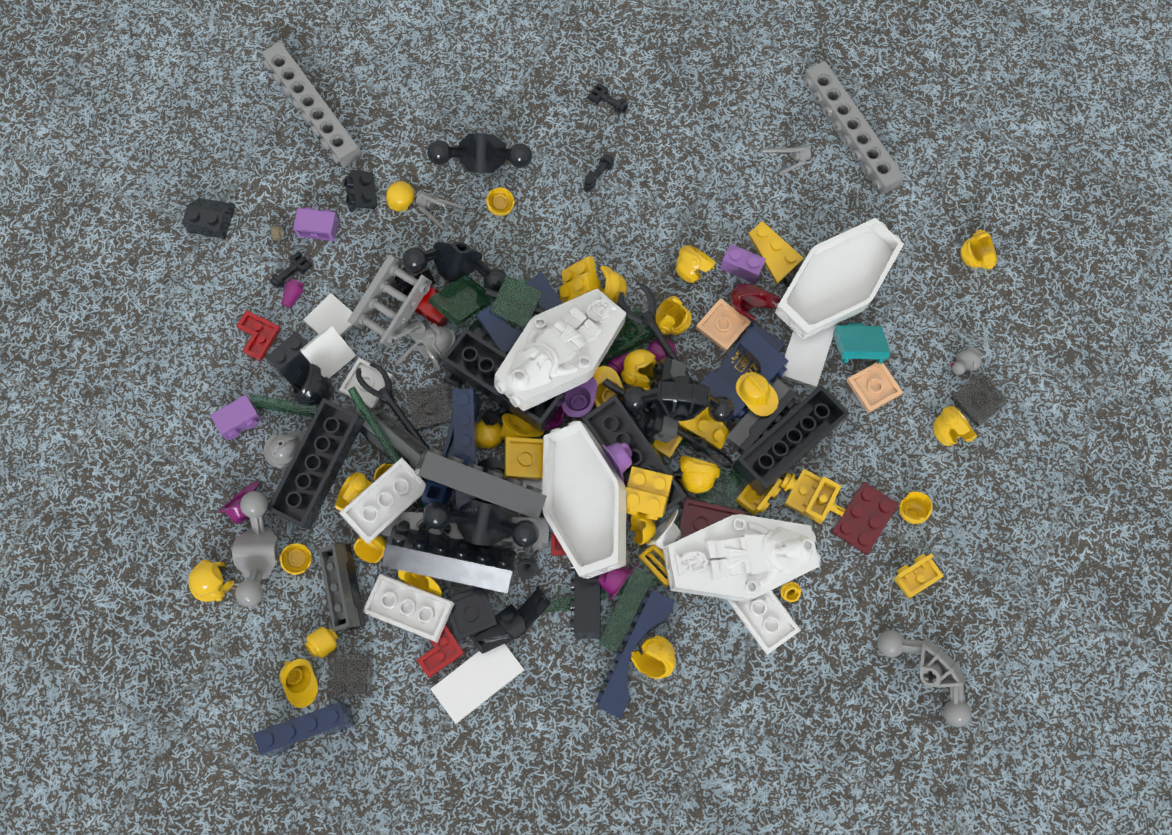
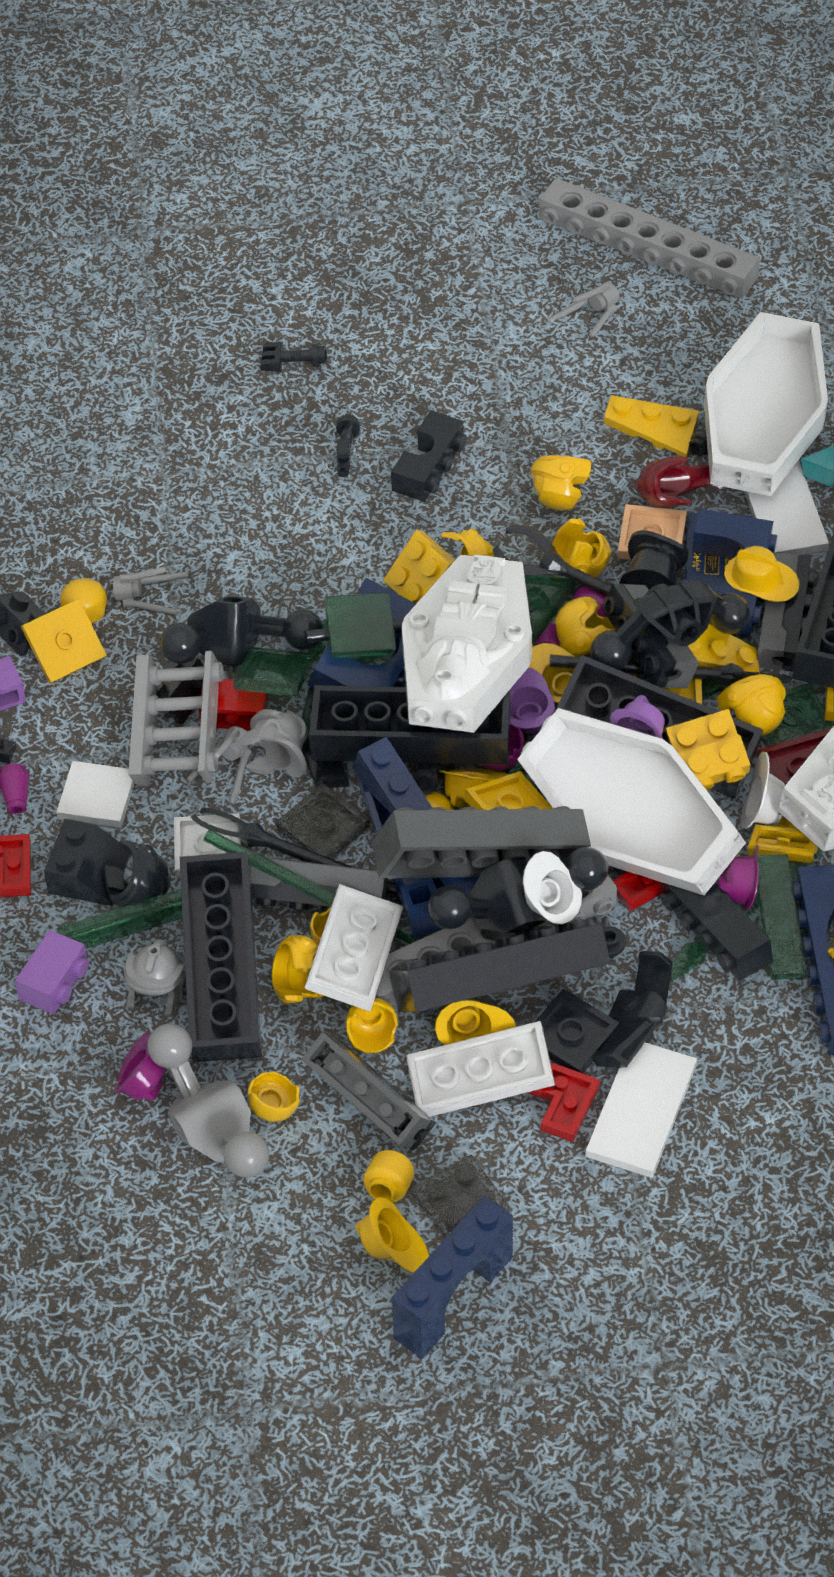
camera: 30 degrees left, 20 degrees down
yellow helmet [189,560,234,602] -> none
white tile [300,325,356,379] -> none
black piece [427,133,532,173] -> none
yellow hair [486,187,515,217] -> none
yellow hair [630,512,656,545] -> none
medium lavender brick [720,244,766,284] -> none
none -> yellow plate [21,599,107,684]
none -> black arch [391,410,466,502]
none -> white piece [523,851,582,924]
none -> black hat [619,530,689,590]

